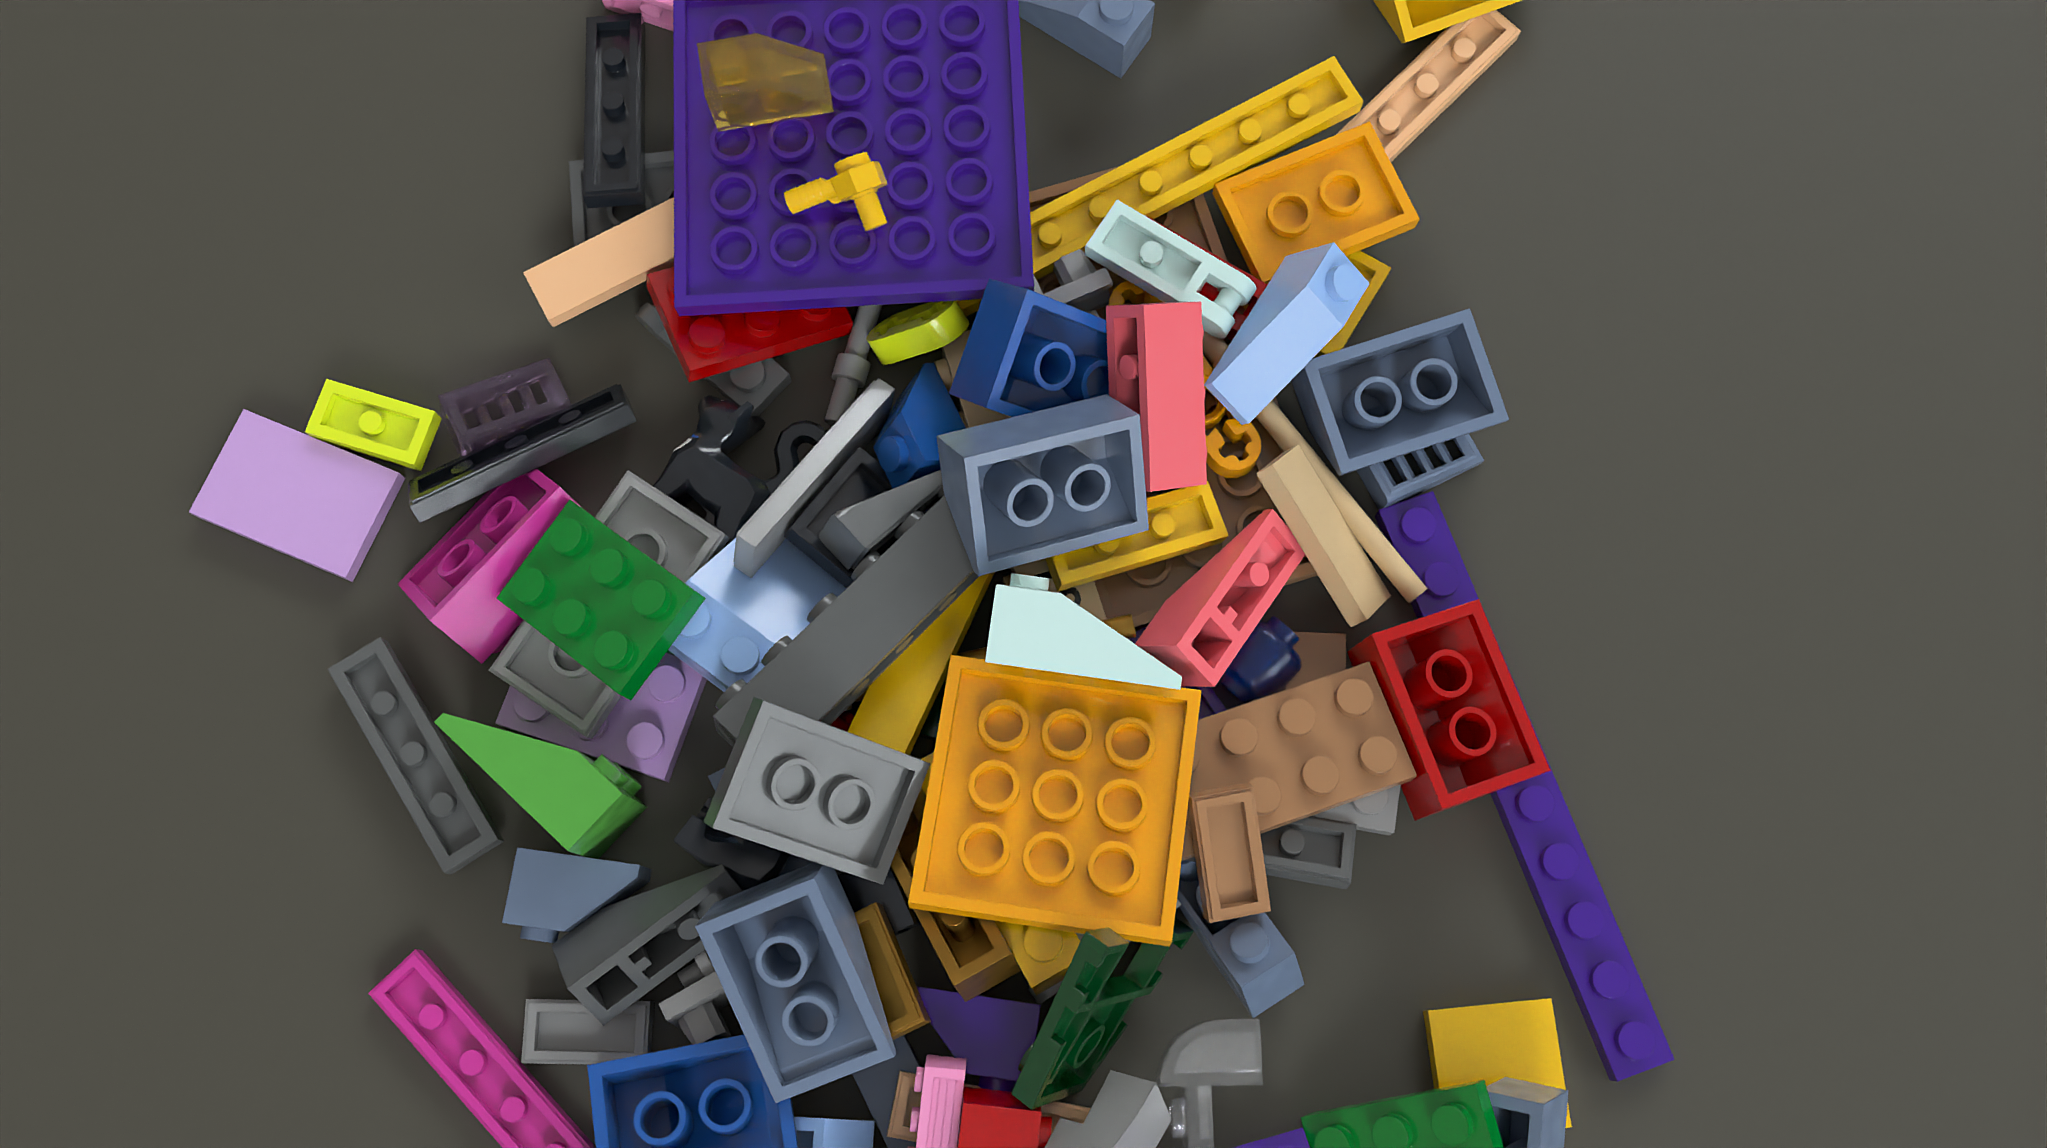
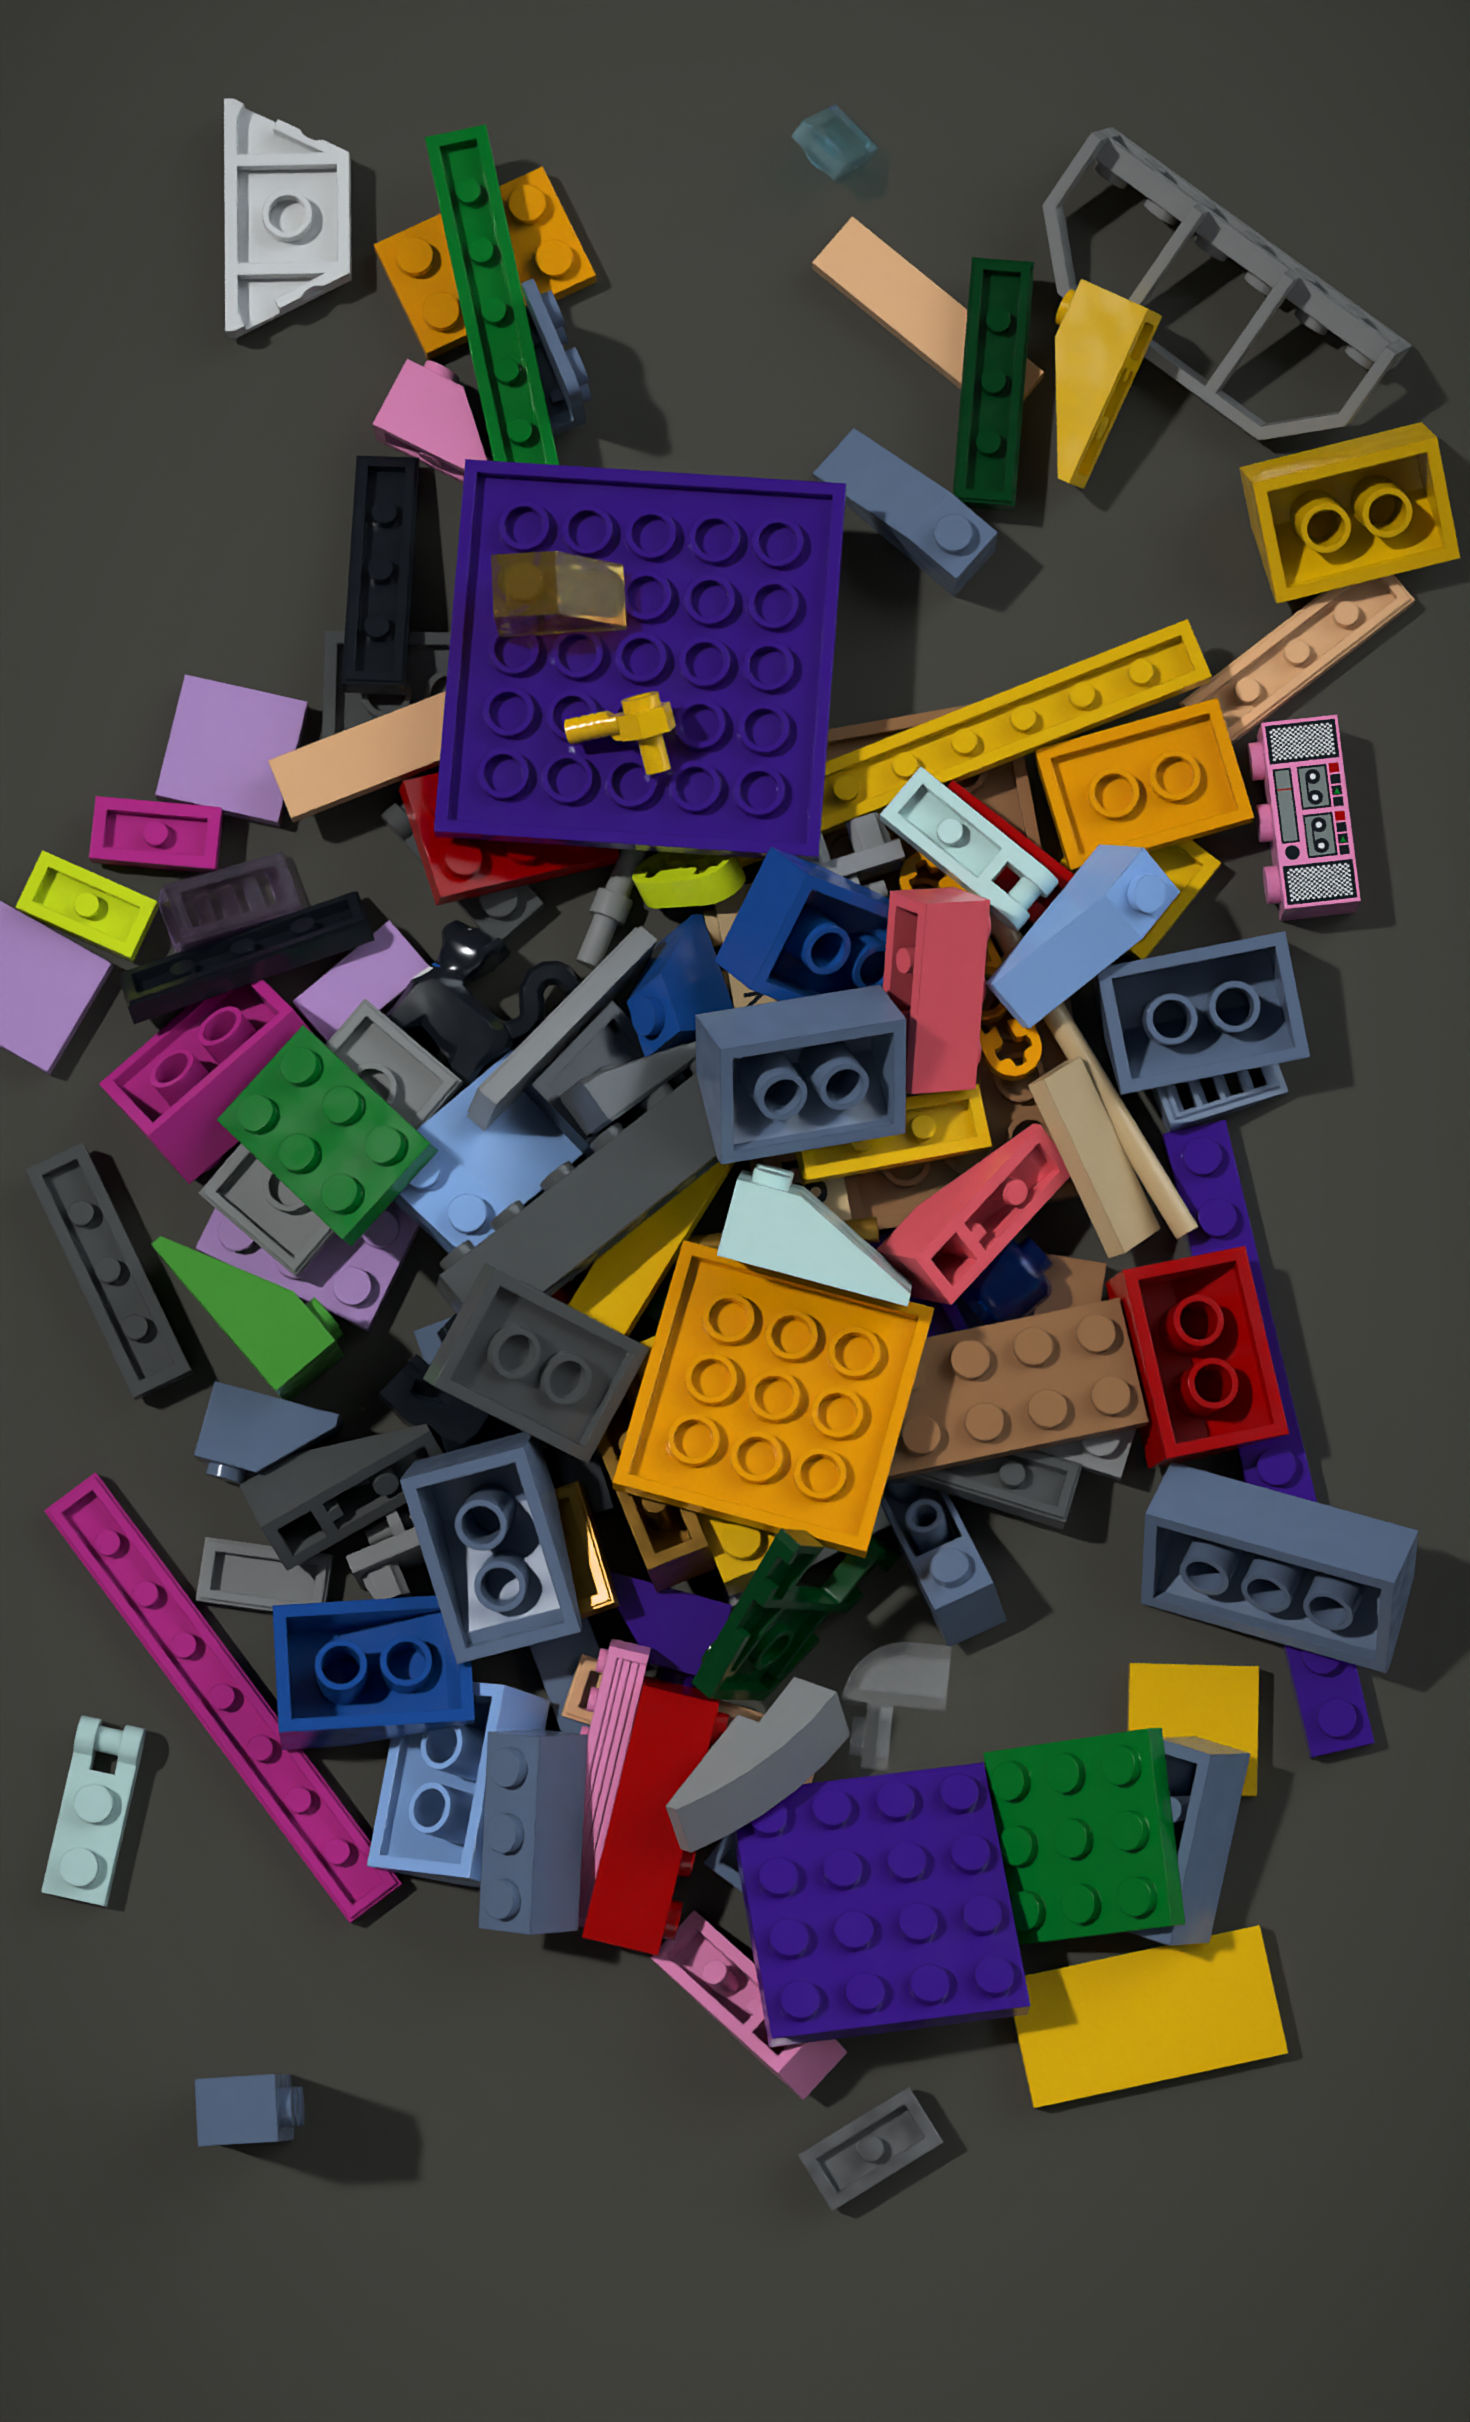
camera: 10 degrees right, 5 degrees up
medium nougat tile [1188,782,1271,923] -> none
none -> dark pink plate [89,796,224,874]
none -> lavender tile [155,674,309,827]
none -> lavender tile [292,920,429,1043]
none -> sand blue slope [1141,1462,1418,1673]
none -> brick [1247,715,1361,921]

